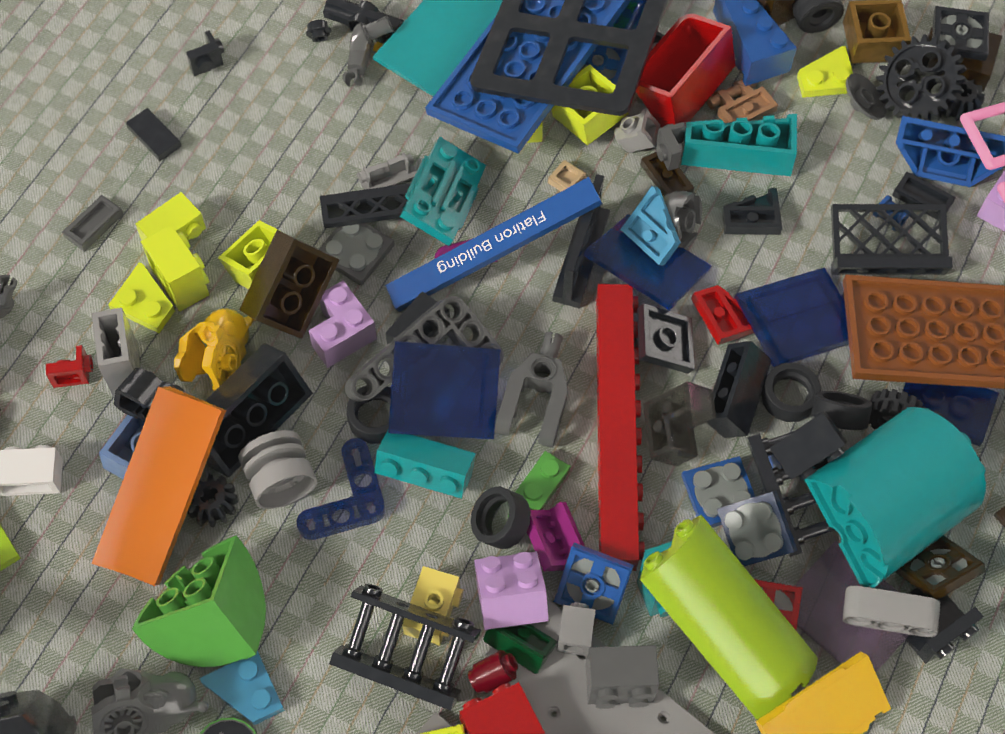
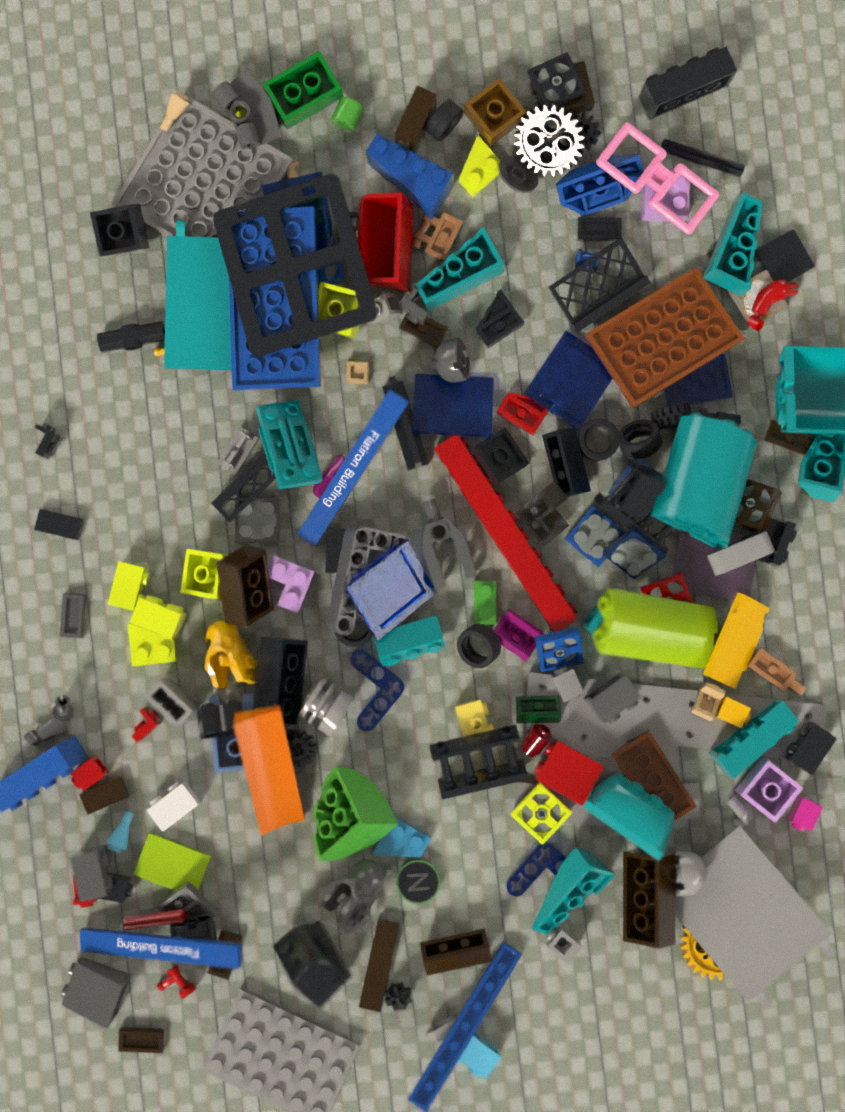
camera: 35 degrees left, 25 degrees up
black plate [306,20,332,42] -> none
dark grey arm [343,15,394,87] -> none
lavender brick [474,551,549,630] -> none
dark azure wing [620,186,681,266] -> none

